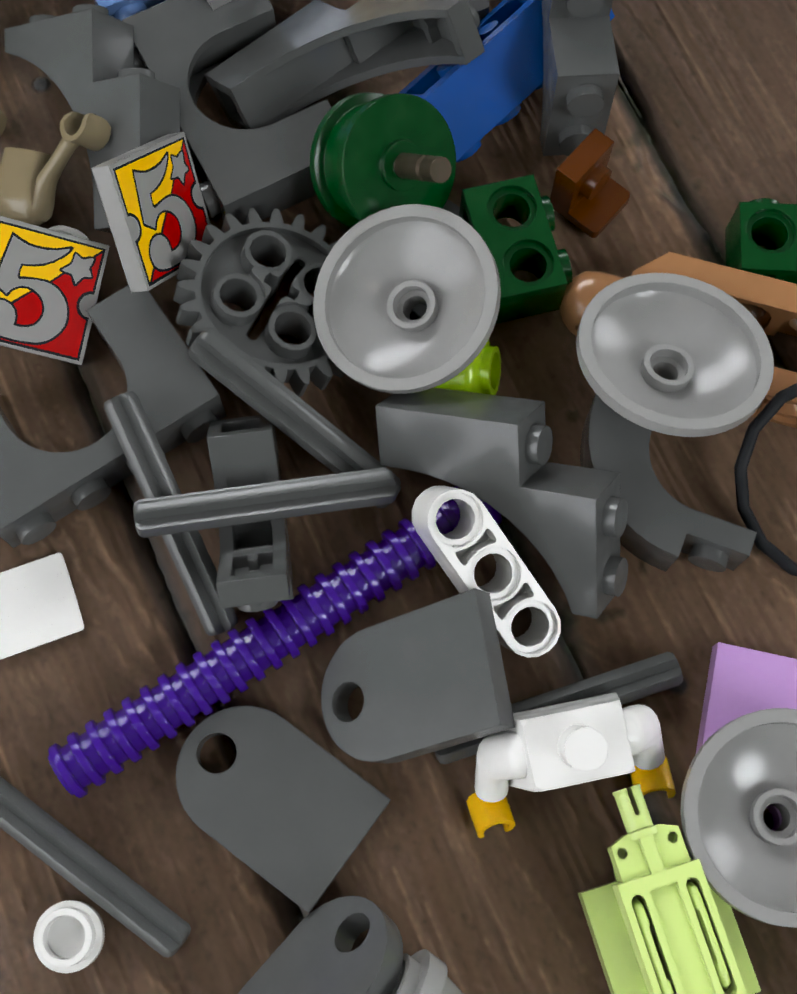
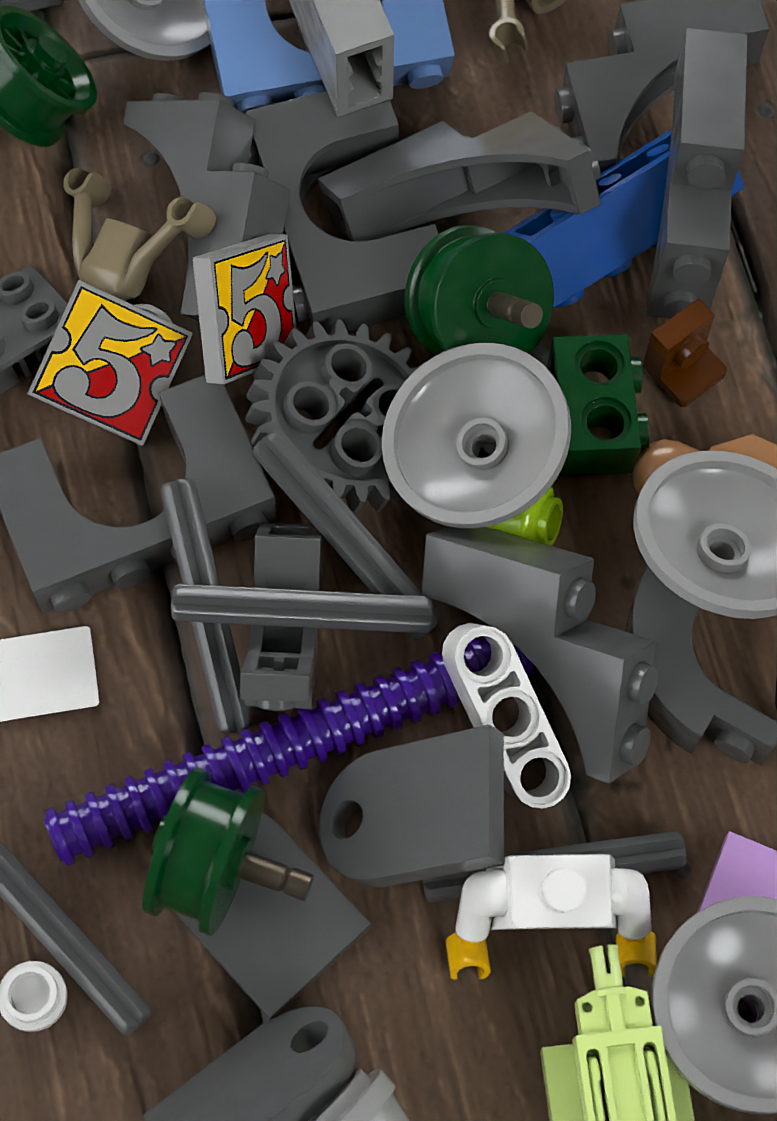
camera: 10 degrees right, 5 degrees down
none -> dark green wheel [142,767,314,936]

